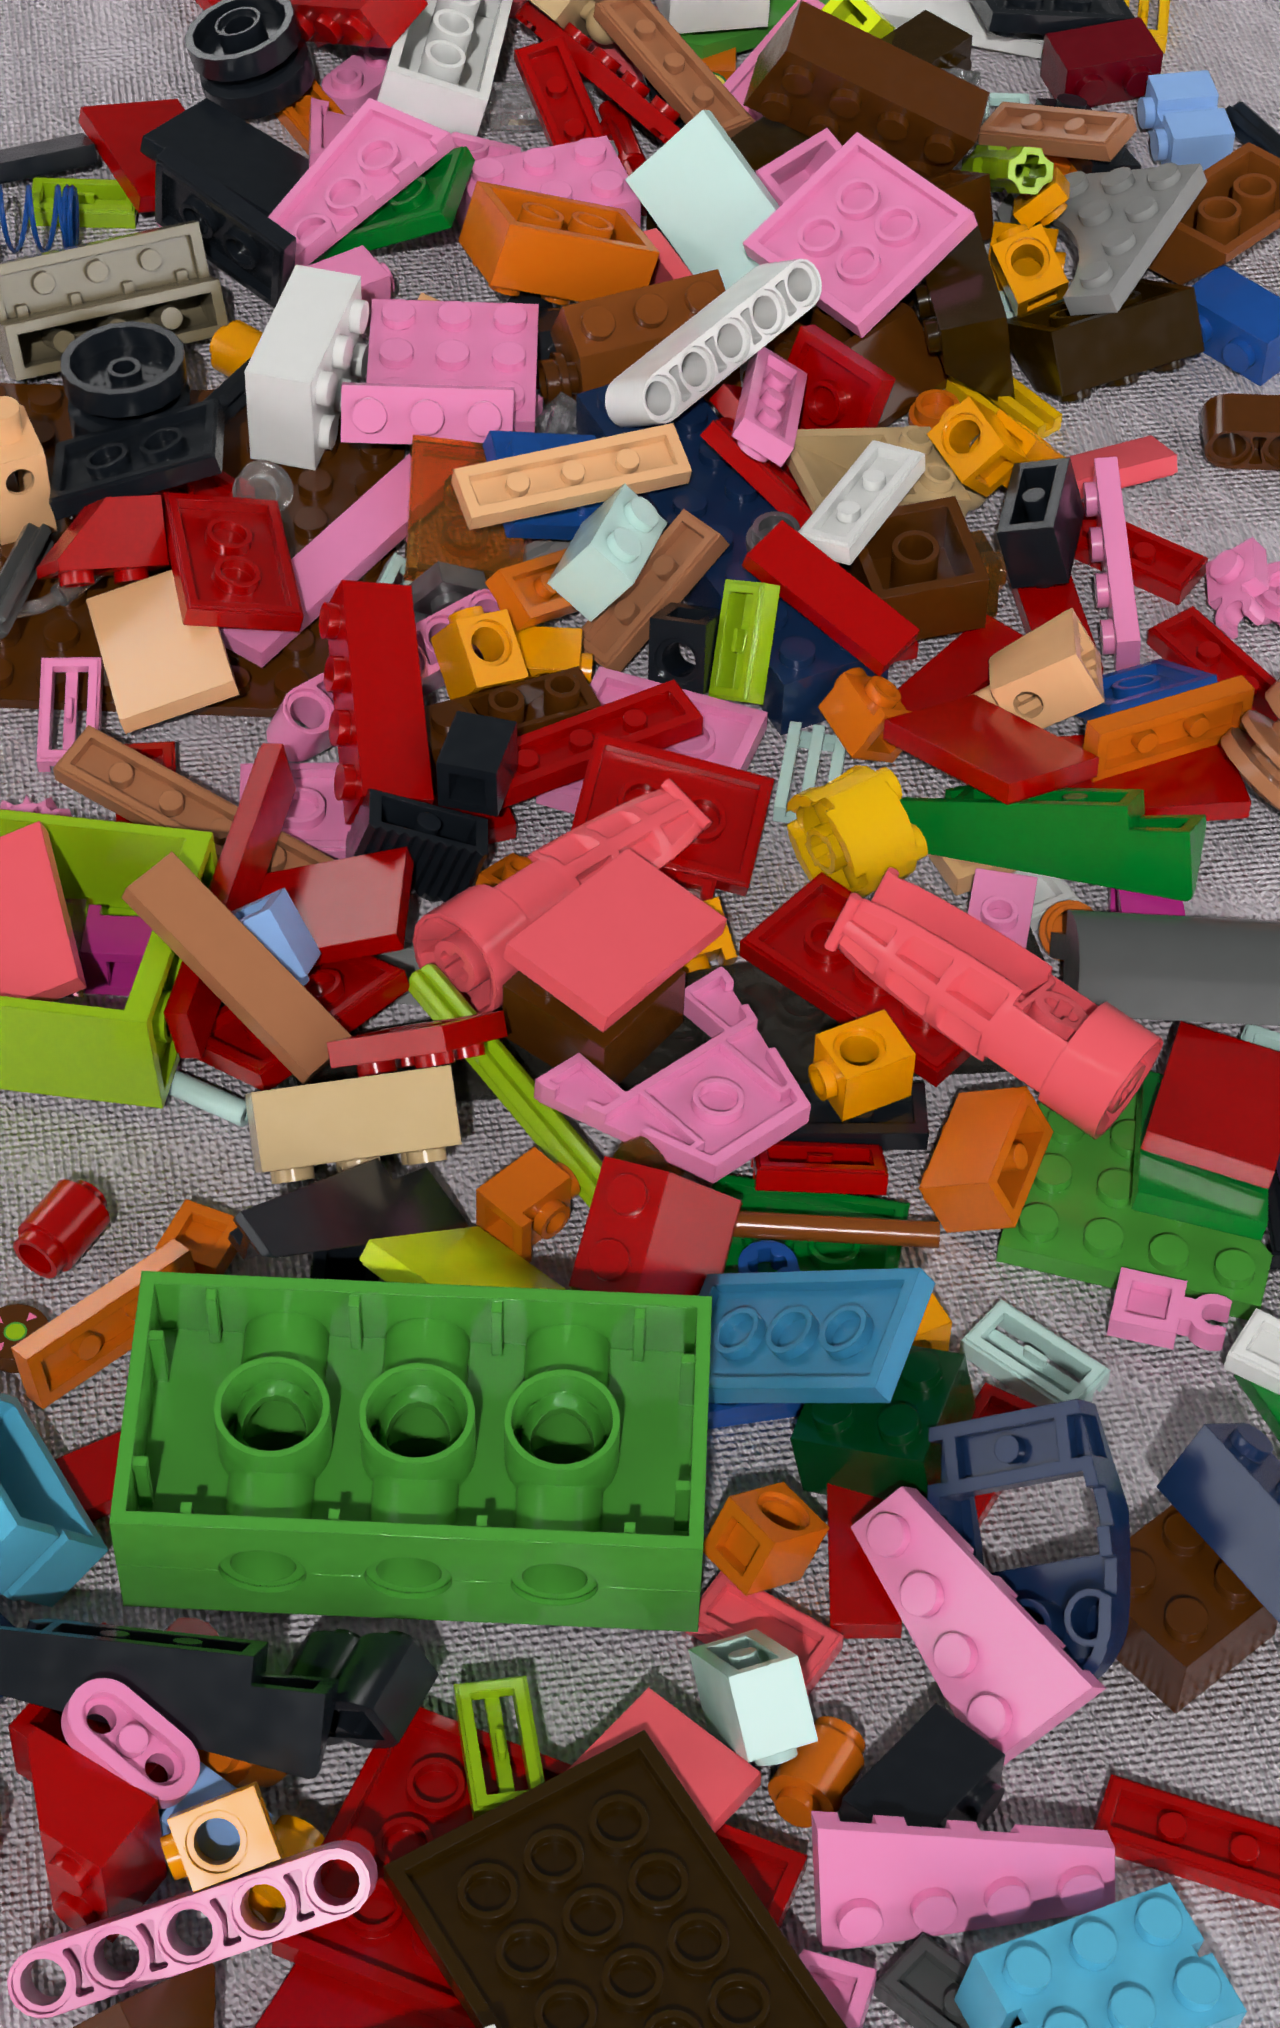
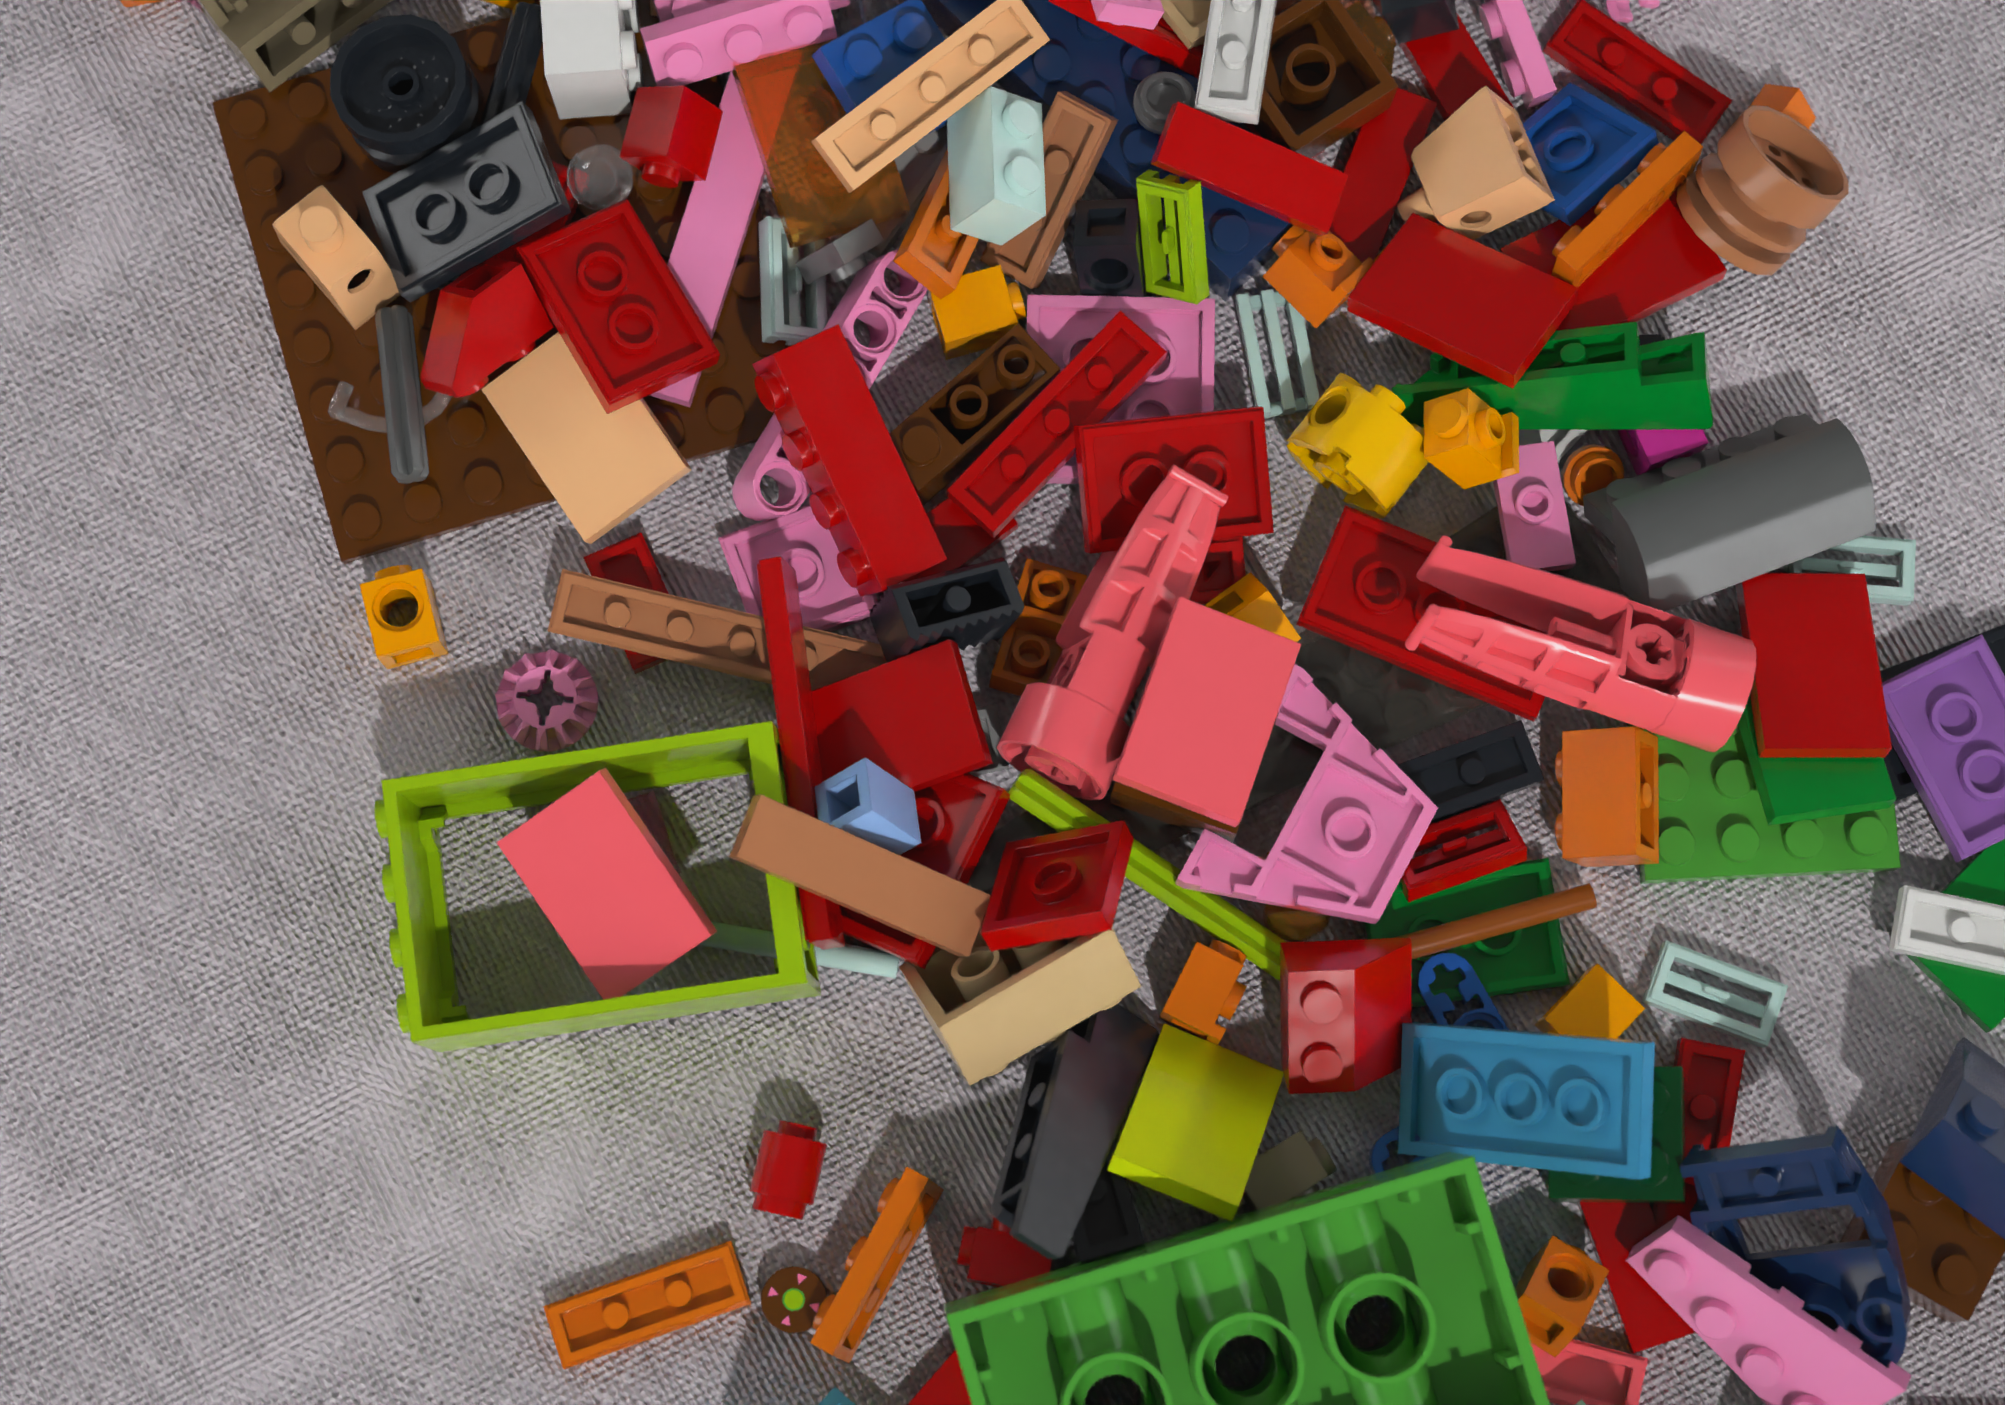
camera: 20 degrees left, 30 degrees up
bright pink tile [36,657,104,772] -> none
dark pink brick [80,905,152,996] -> none
orange plate [155,1199,237,1275] -> none
light orange brick [430,606,529,700] -> none
black brick [436,711,518,817] -> none
light orange brick [808,1009,916,1122] -> none
bright pink plate [1107,1267,1232,1351] -> none
none -> red brick [619,85,723,188]
none -> light orange brick [1424,388,1519,489]

